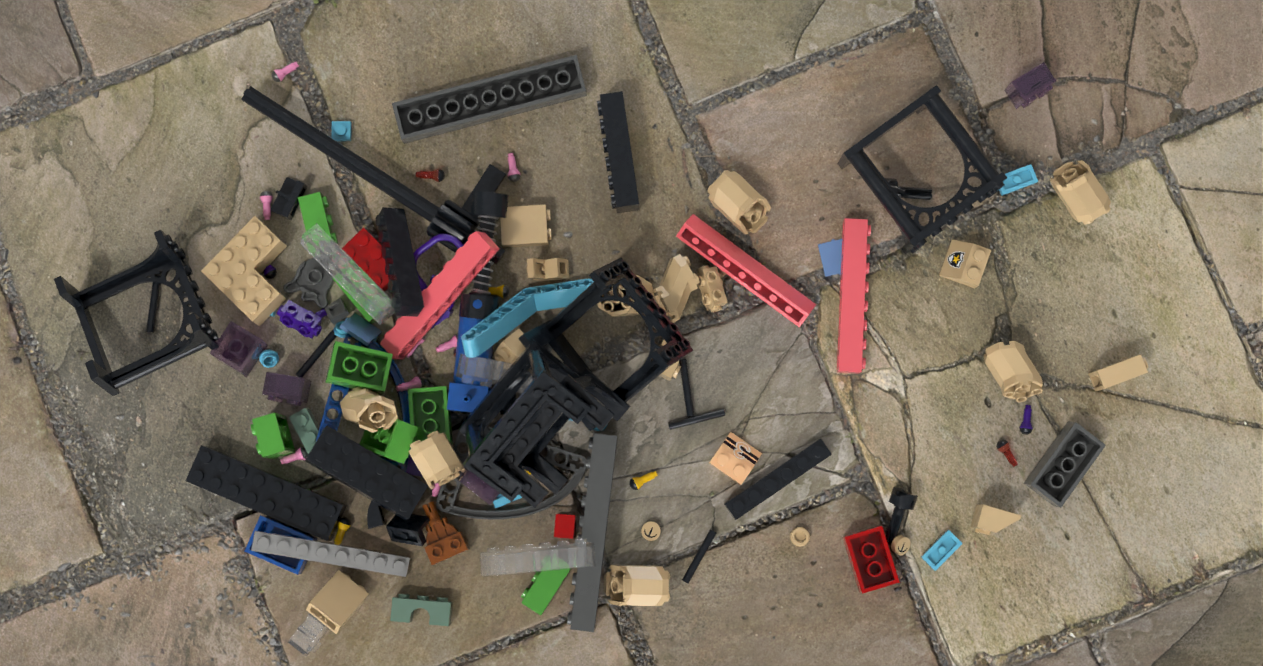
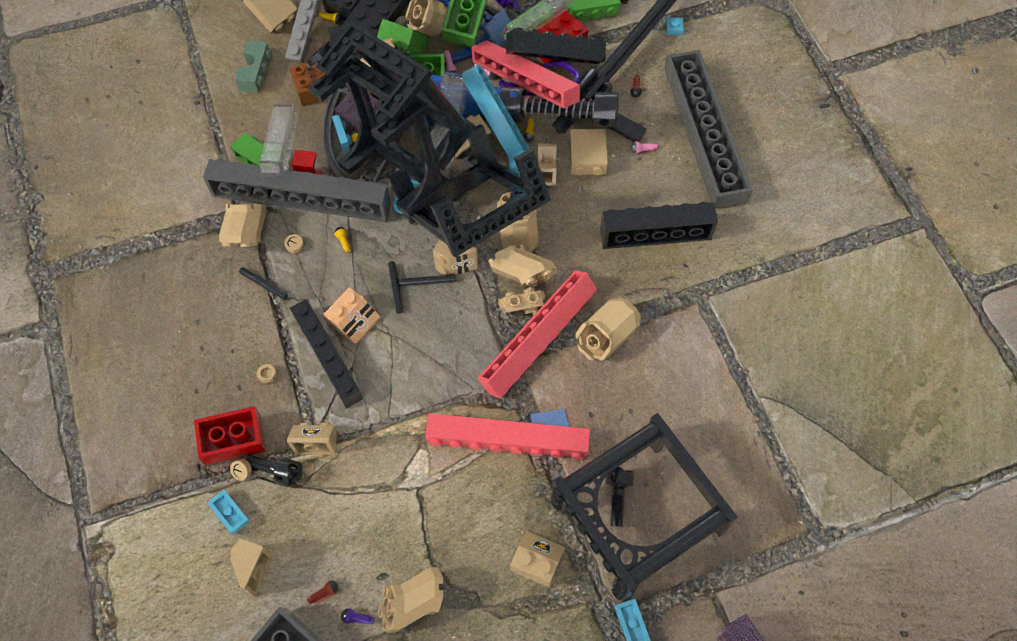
camera: 90 degrees right, 20 degrees down
none -> tan slope [287,423,337,455]

